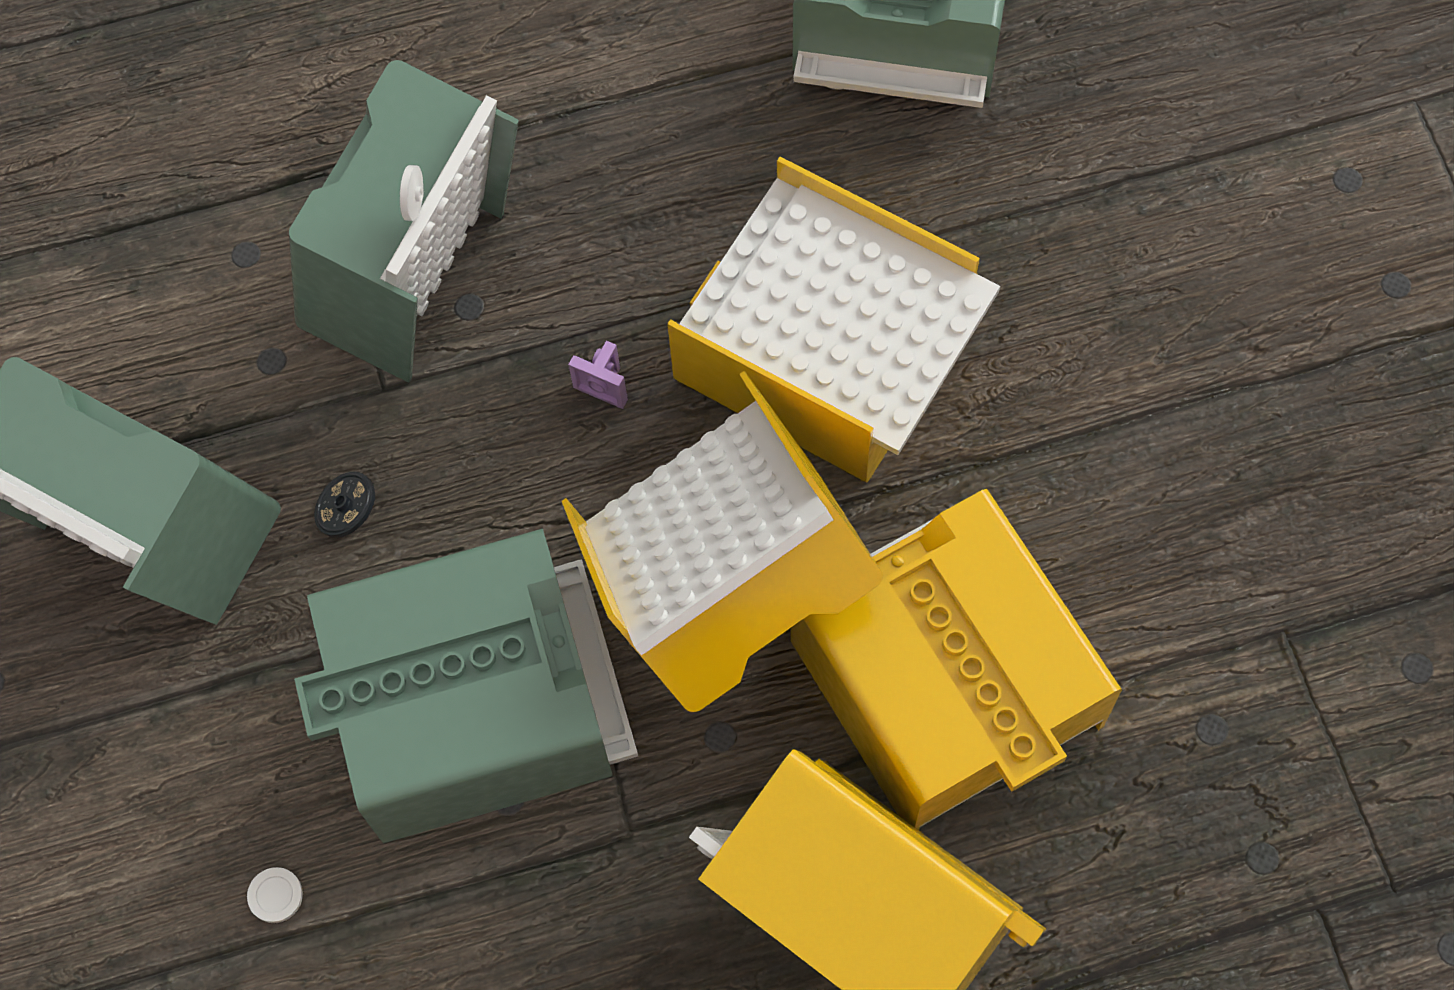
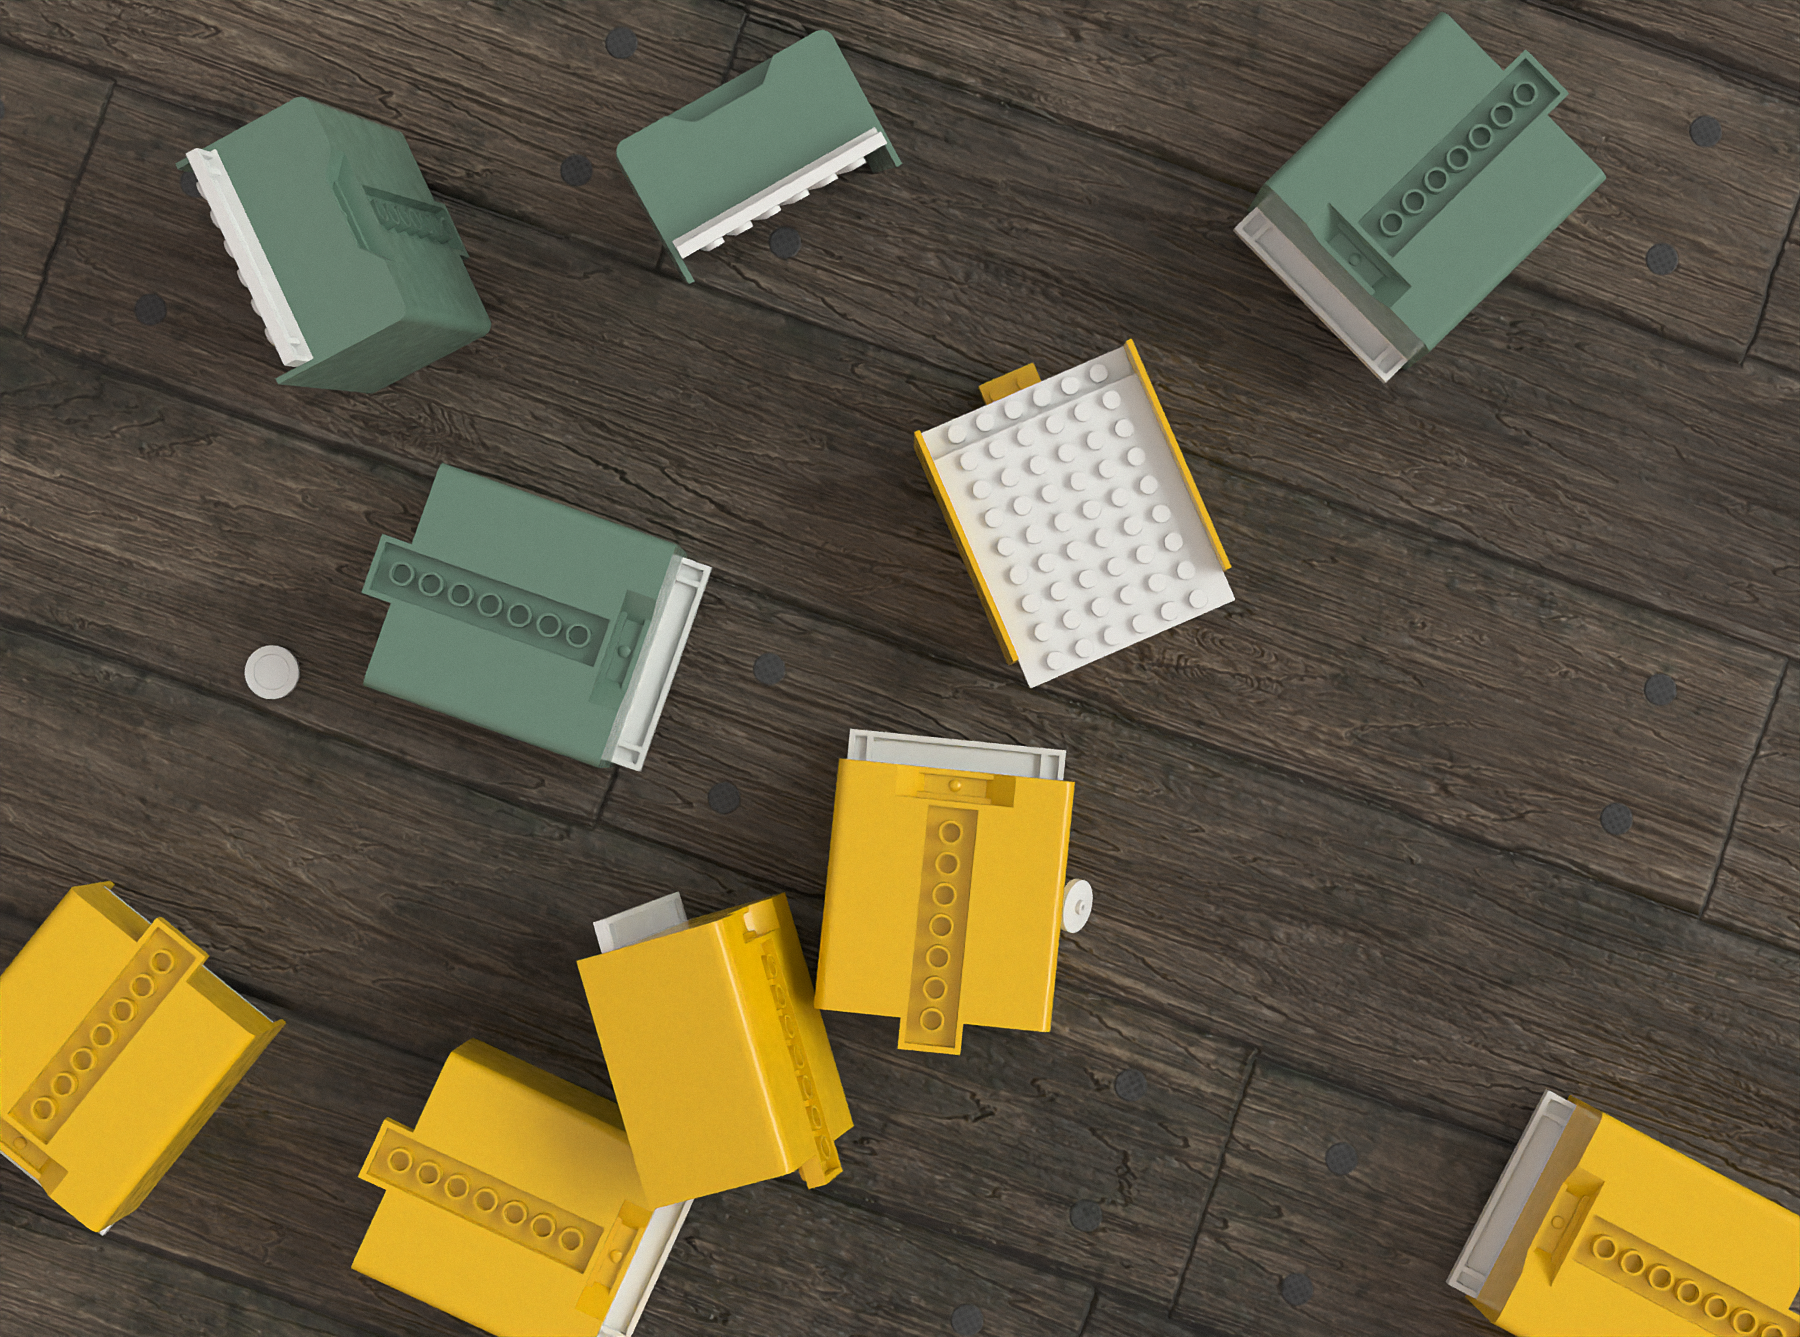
camera: 35 degrees right, 20 degrees up
black shield [314,471,375,538] -> none
white piece [400,165,424,221] -> none
piece [562,371,883,712] -> none
lavender bracket [568,341,628,409] -> none

